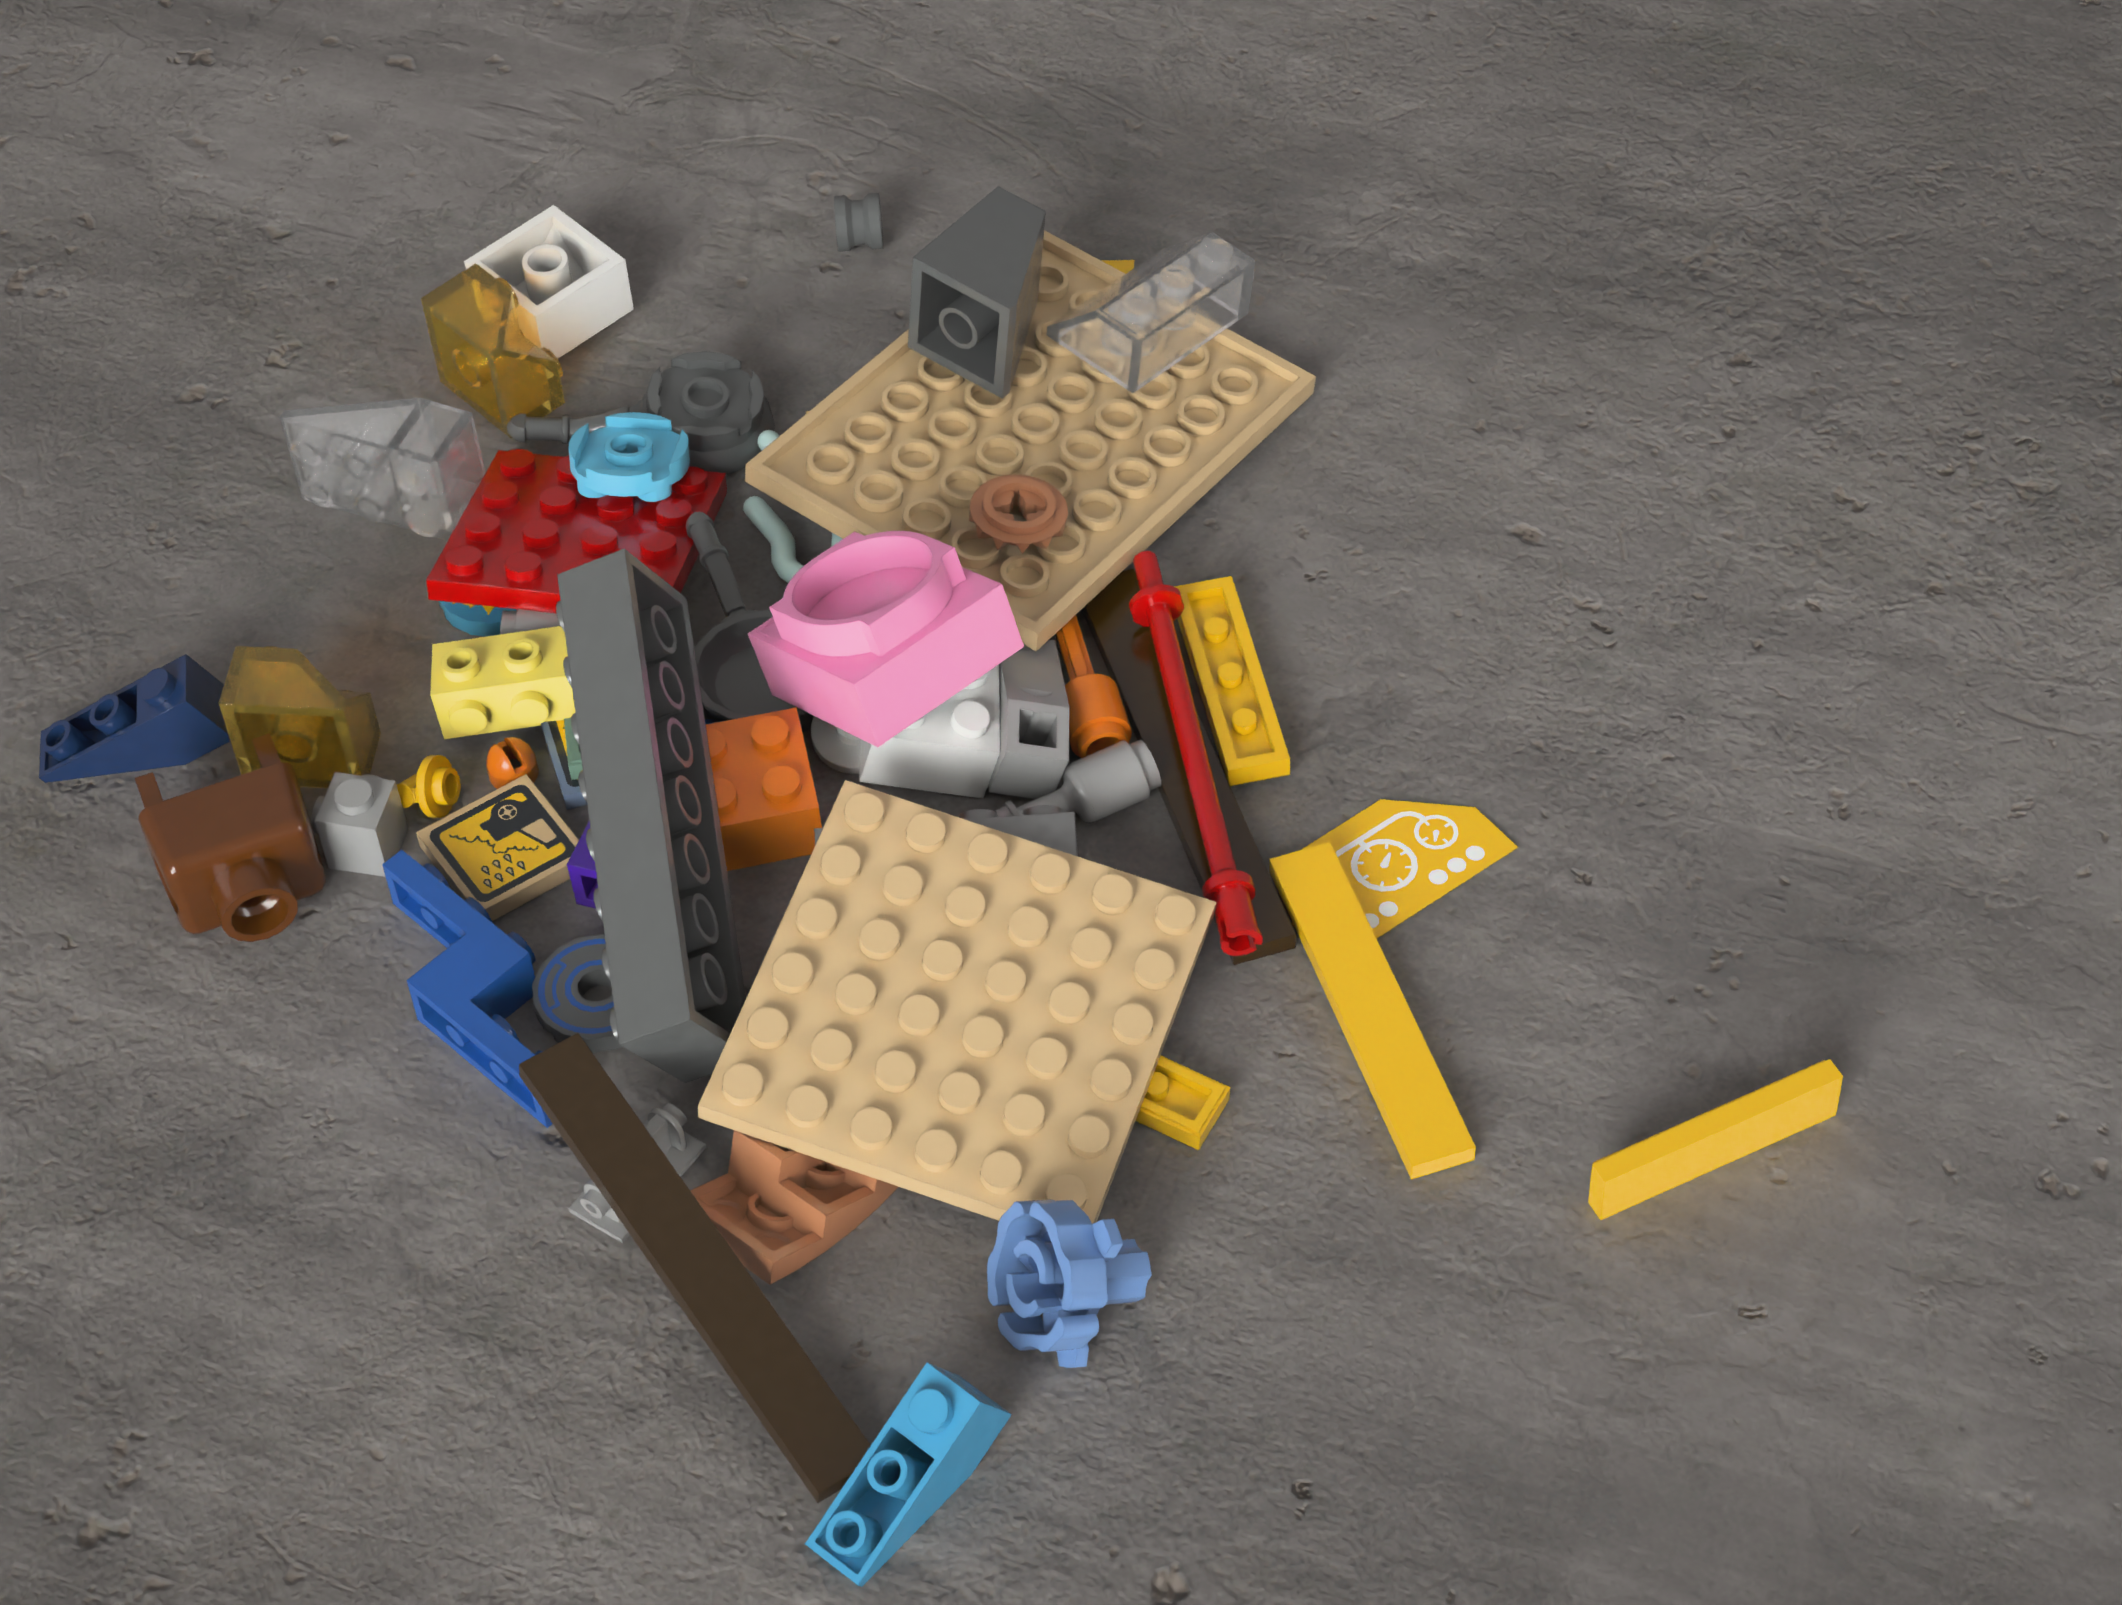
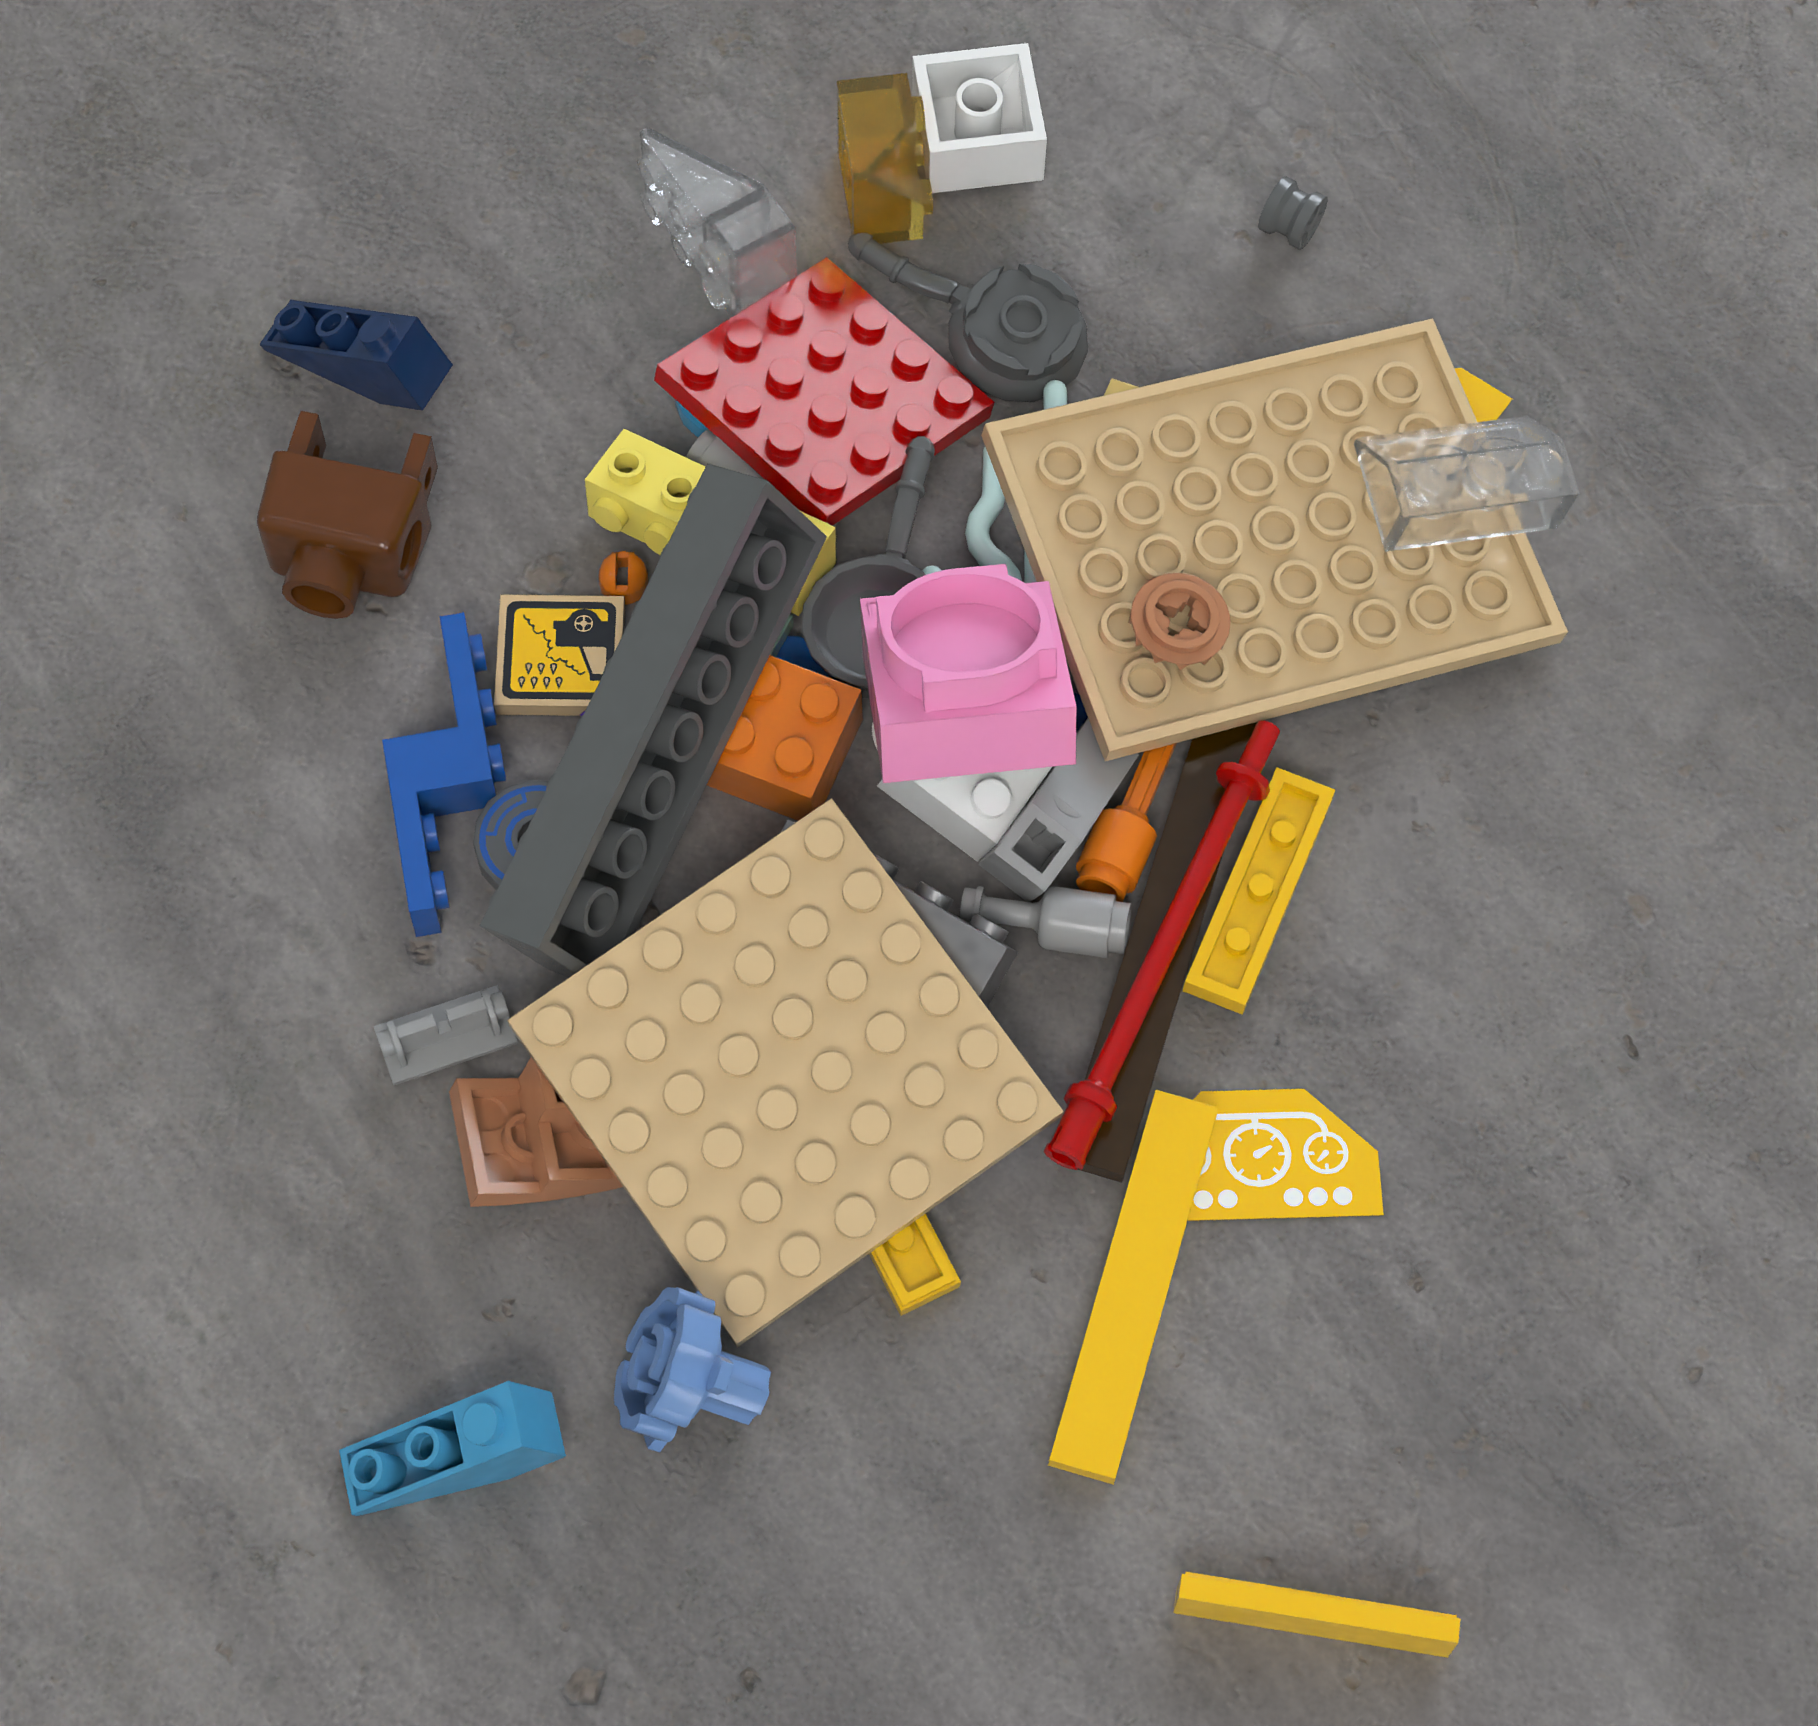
camera: 30 degrees right, 15 degrees up
clear yellow slope [219,646,381,788] -> none
light grey brick [312,772,409,877] -> none
yellow plate [397,755,461,818] -> none
dark brown tile [519,1033,871,1503] -> none
medium azure plate [568,412,690,502] -> none
dark grey slope [908,186,1046,399] -> none

